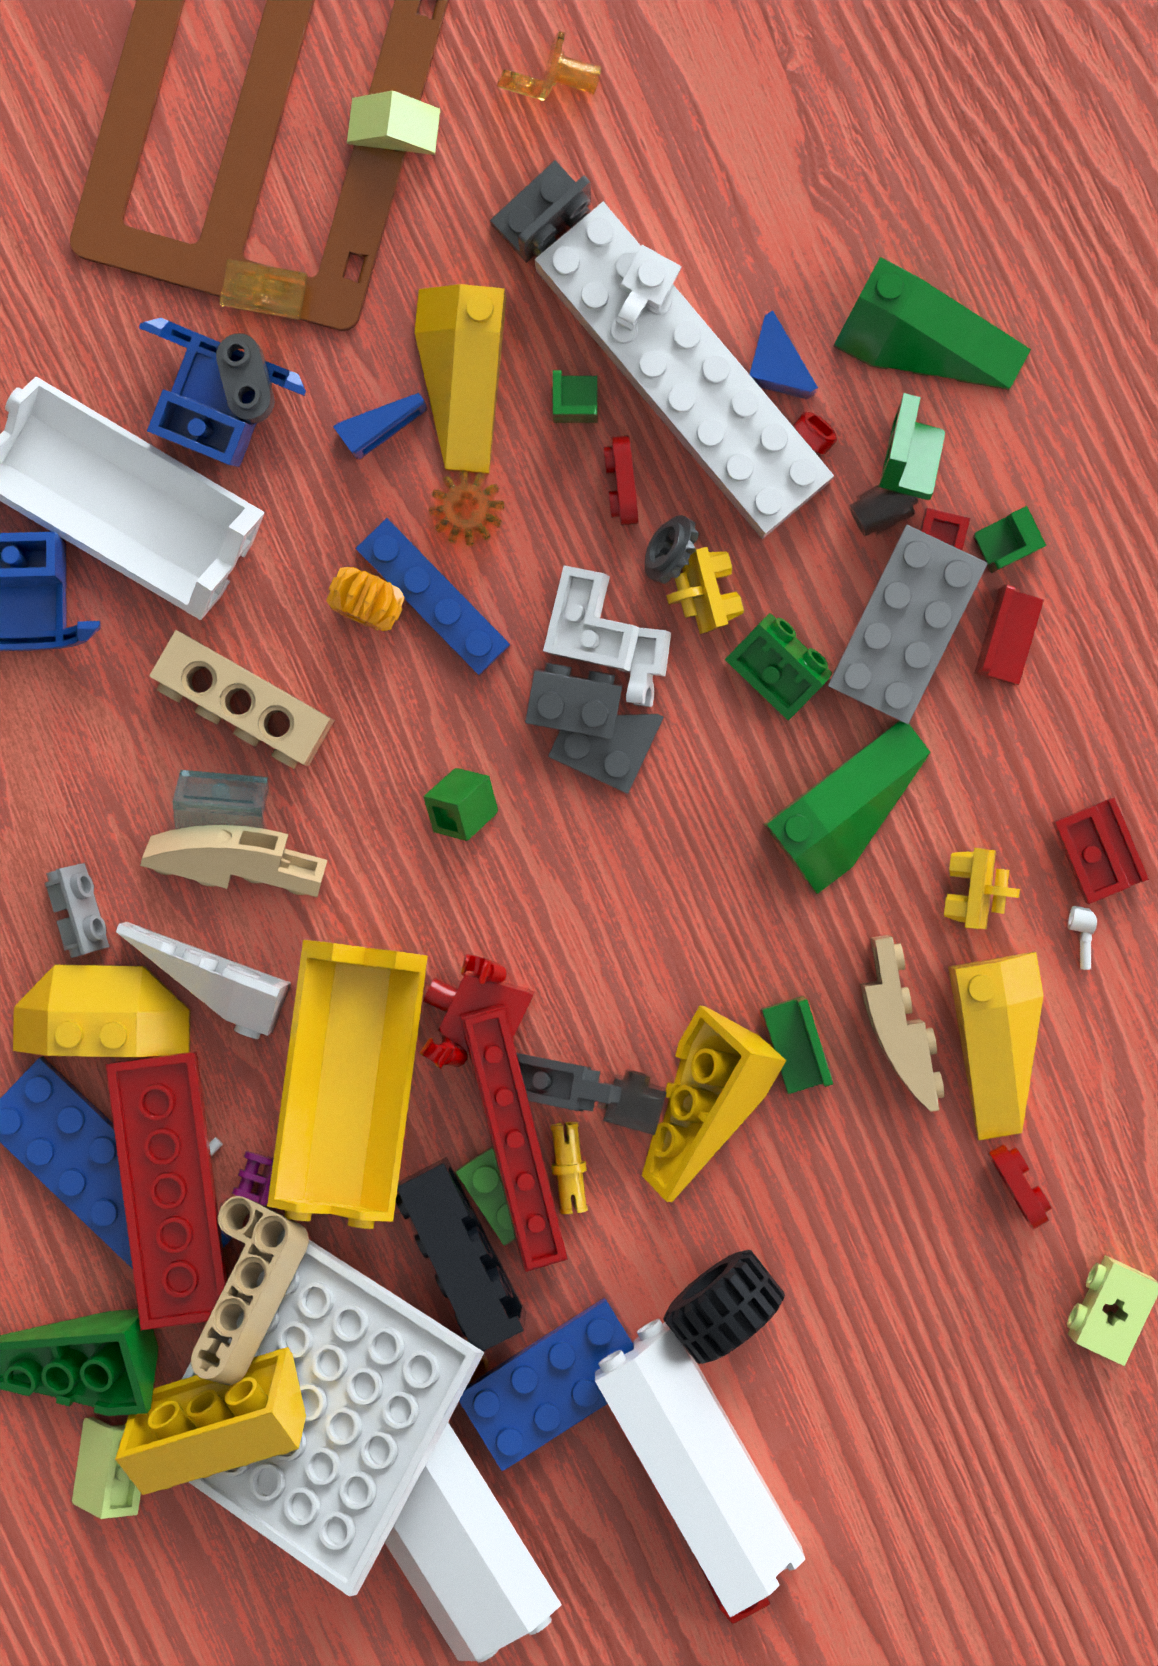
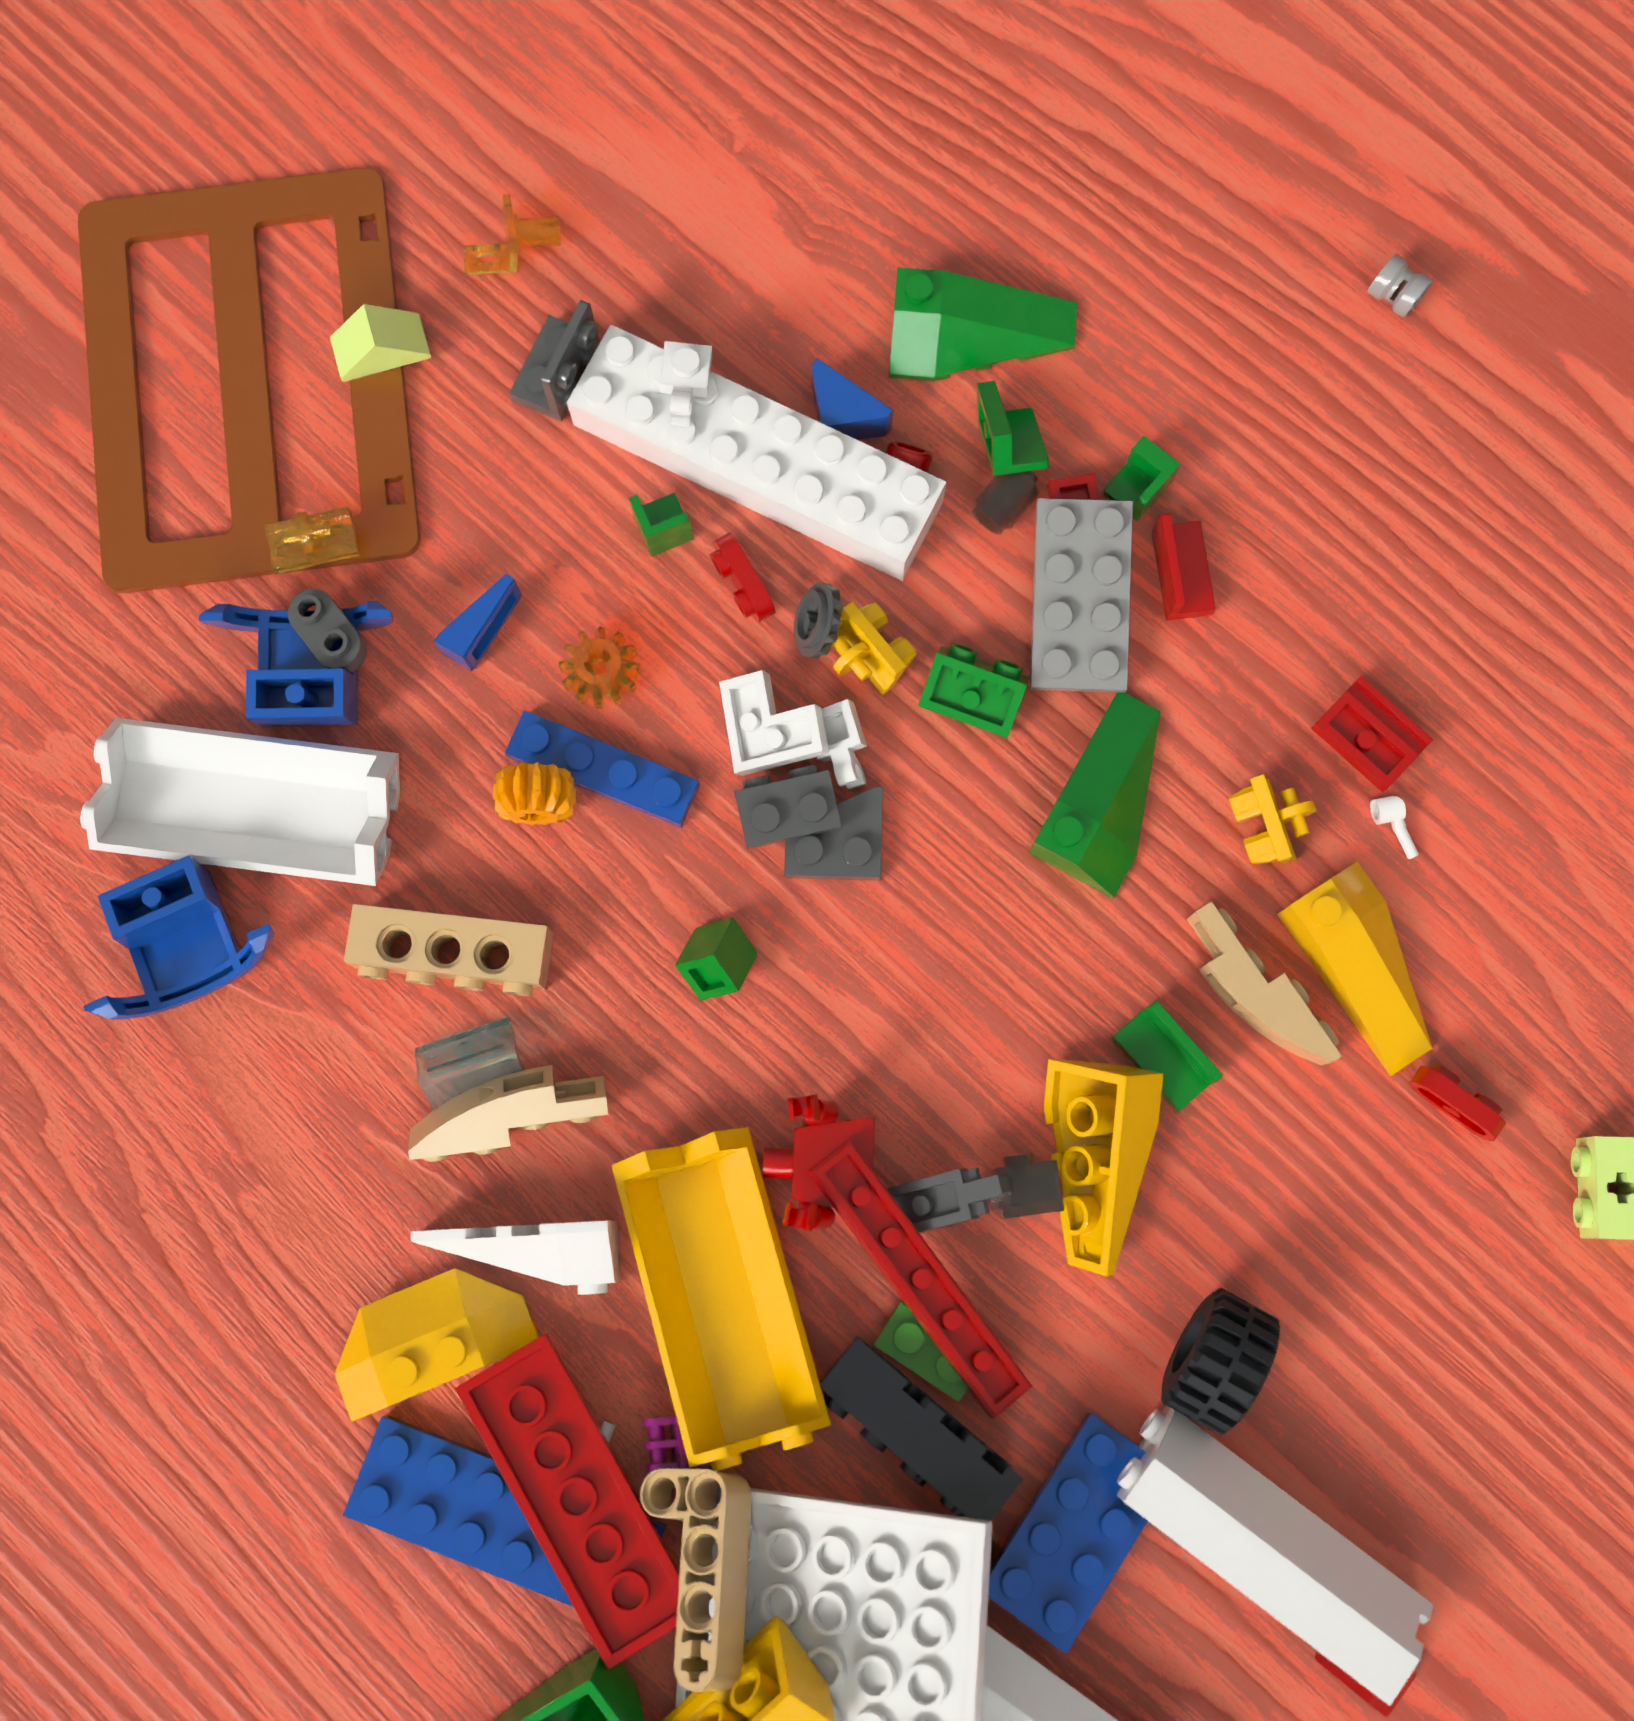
camera: 25 degrees left, 10 degrees down
light grey hinge [44,863,109,958] -> none
yellow wedge [414,284,507,474] -> none
yellow pin [550,1122,588,1214] -> none

